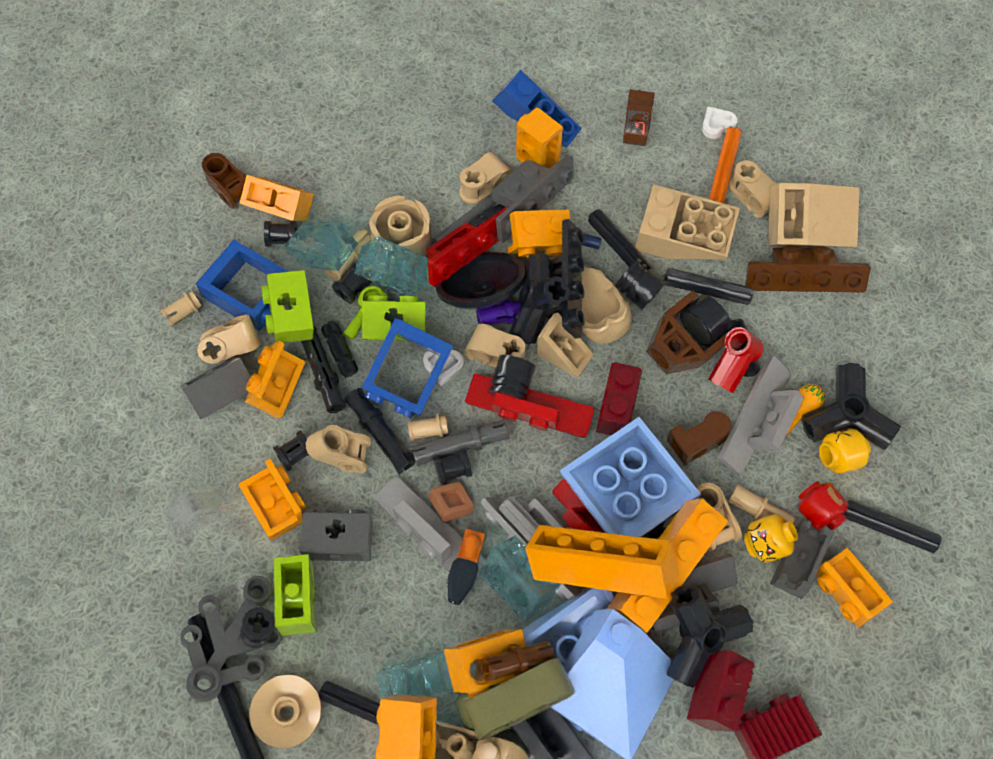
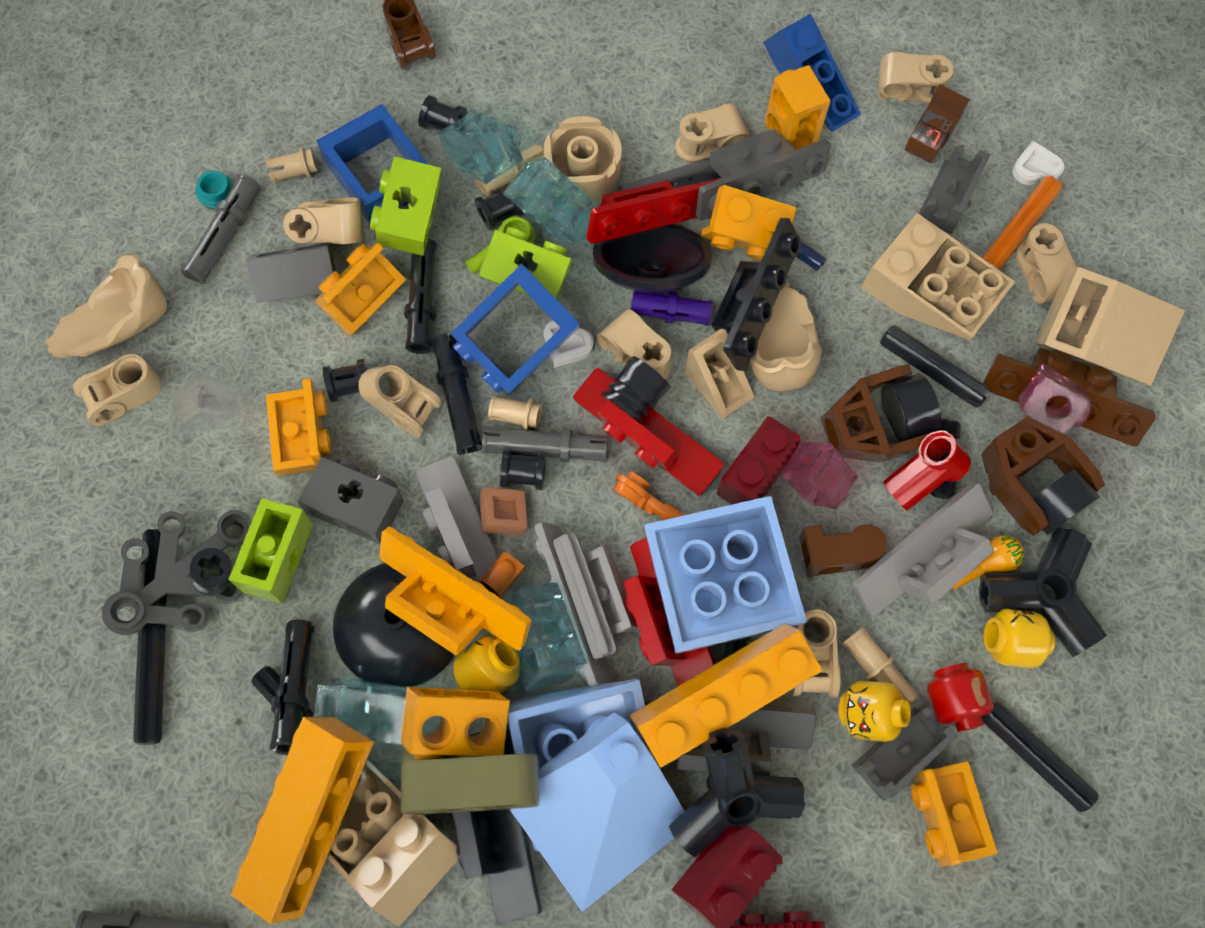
camera: 20 degrees right, 5 degrees up
light orange brick [239,175,314,222] -> none
tan dish [249,675,322,749] -> none
black axle [321,321,358,378] -> none
reddish brown pin [480,641,555,682] -> none
black piece [509,253,570,345] -> none
light orange brick [525,525,678,599] -> none
black axle [588,209,653,270] -> none
black piece [615,259,666,310] -> none
none -> tan hair [45,254,167,359]
none -> tan piece [73,354,162,426]
none -> dark grey pin [181,174,261,284]
none -> teal plate [195,171,234,209]
none -> black pin [269,619,314,755]
none -> black dish [333,563,455,690]
none -> light orange bracket [379,526,531,656]
none -> yellow head [453,635,520,694]
none -> orange plate [613,471,685,520]
none -> clear pink brick [780,441,858,509]
none -> tan piece [878,52,954,103]
none -> dark grey hinge [919,145,990,234]
none -> reddish brown piece [981,416,1105,536]
none -> clear pink brick [1019,365,1091,435]

